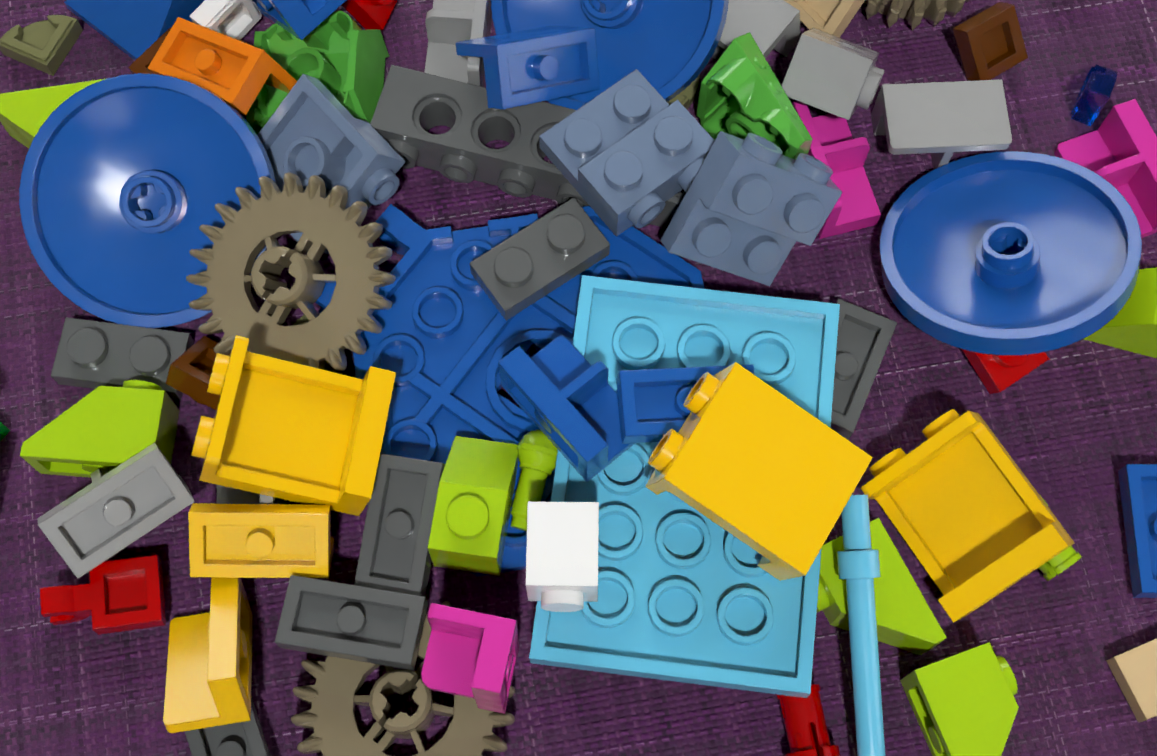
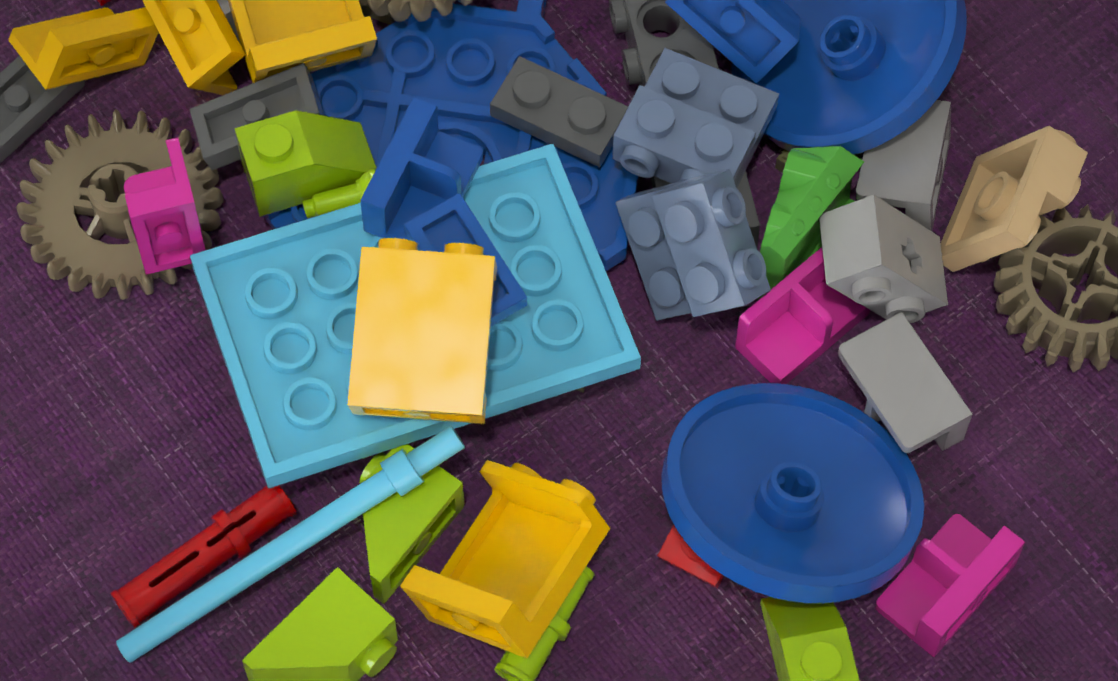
camera: 65 degrees right, 5 degrees down
dark grey plate [275,575,428,670] -> none
white brick [526,501,599,612] -> none
dark grey plate [831,299,897,440] -> none
reddish brown plate [953,2,1028,81] -> none
clear blue tile [1070,64,1118,127] -> none

